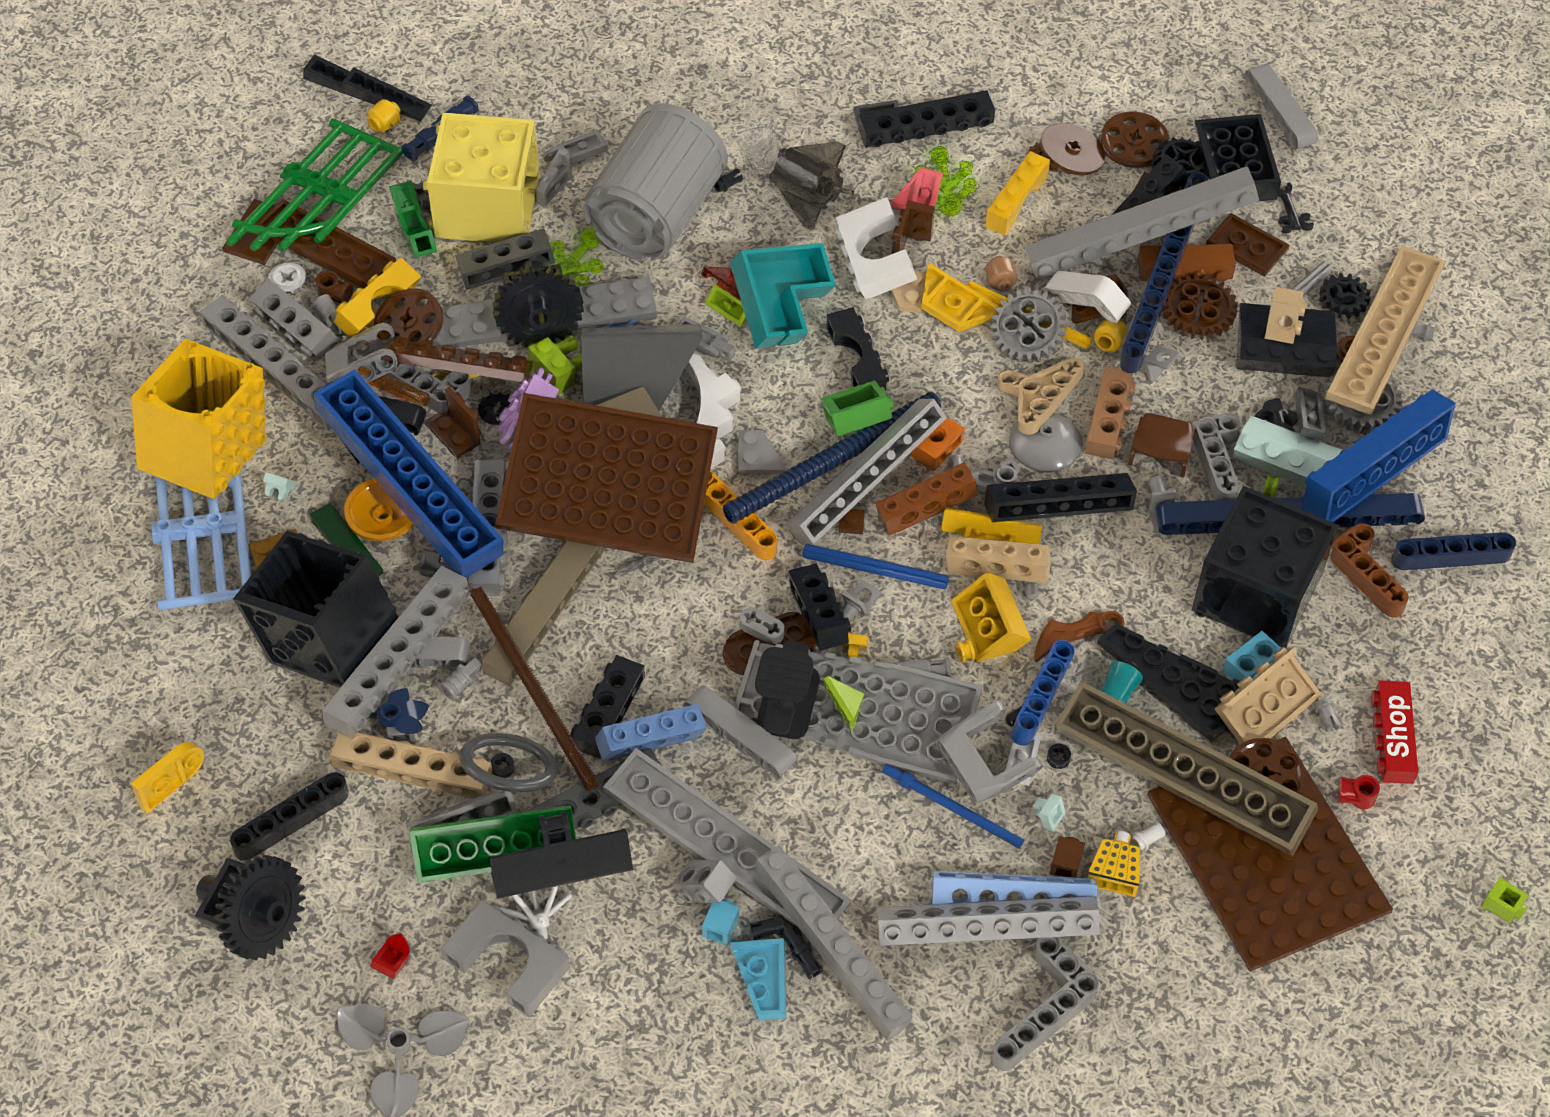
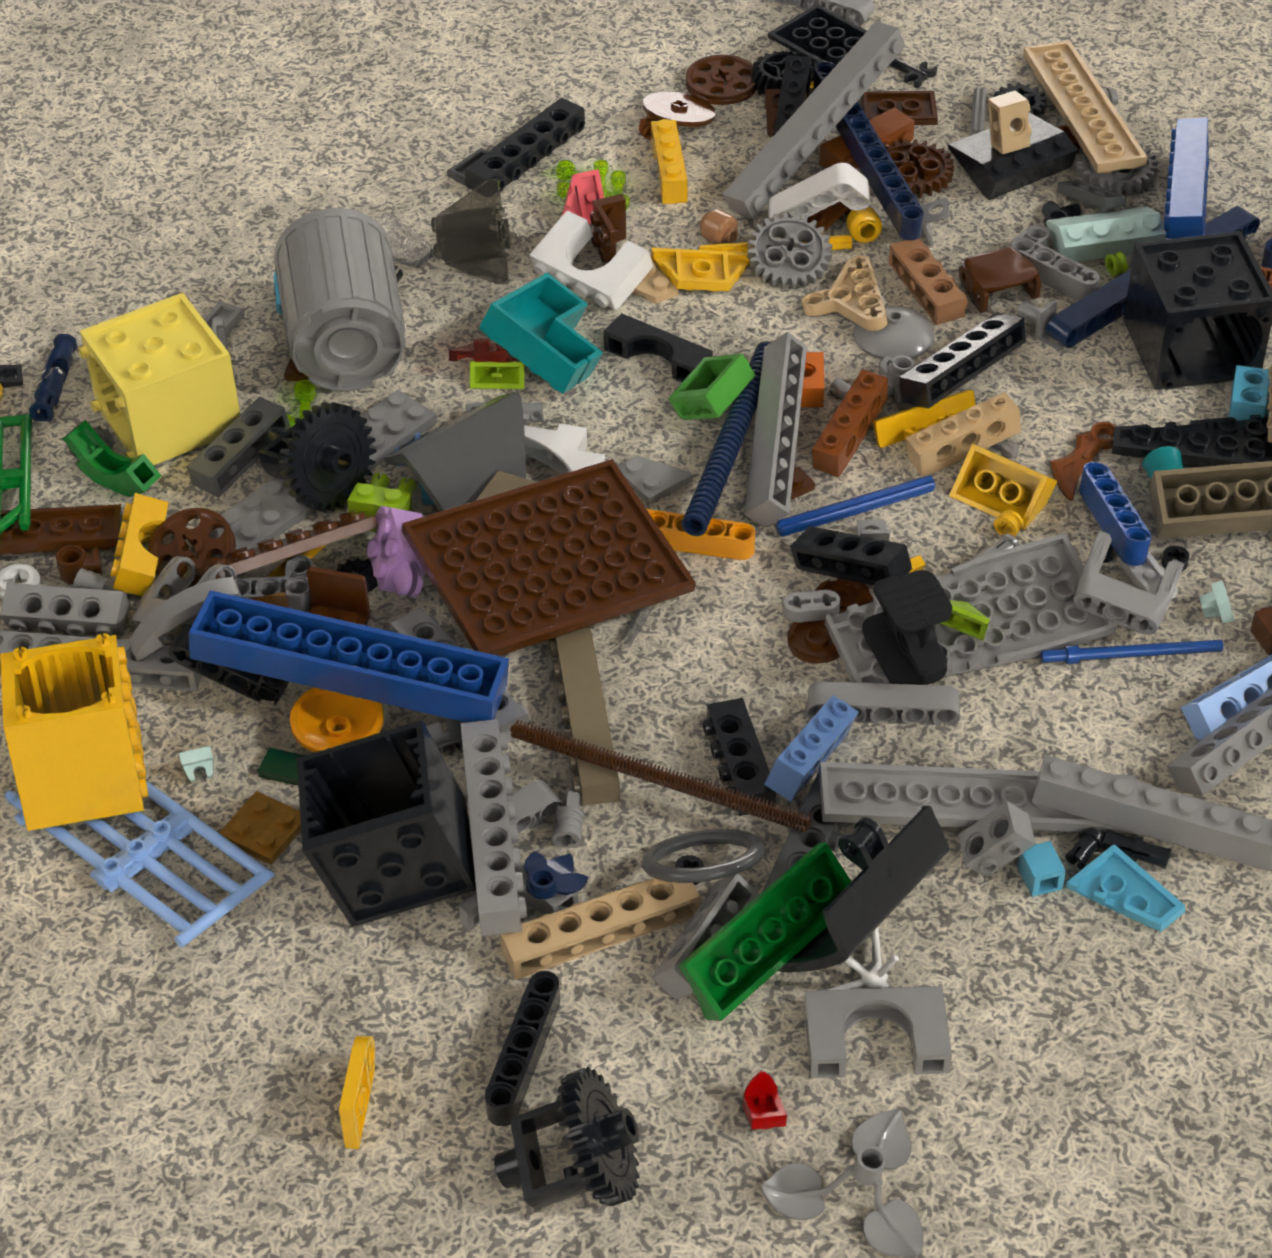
camera: 35 degrees left, 10 degrees down
none -> light grey slope [129,577,242,661]

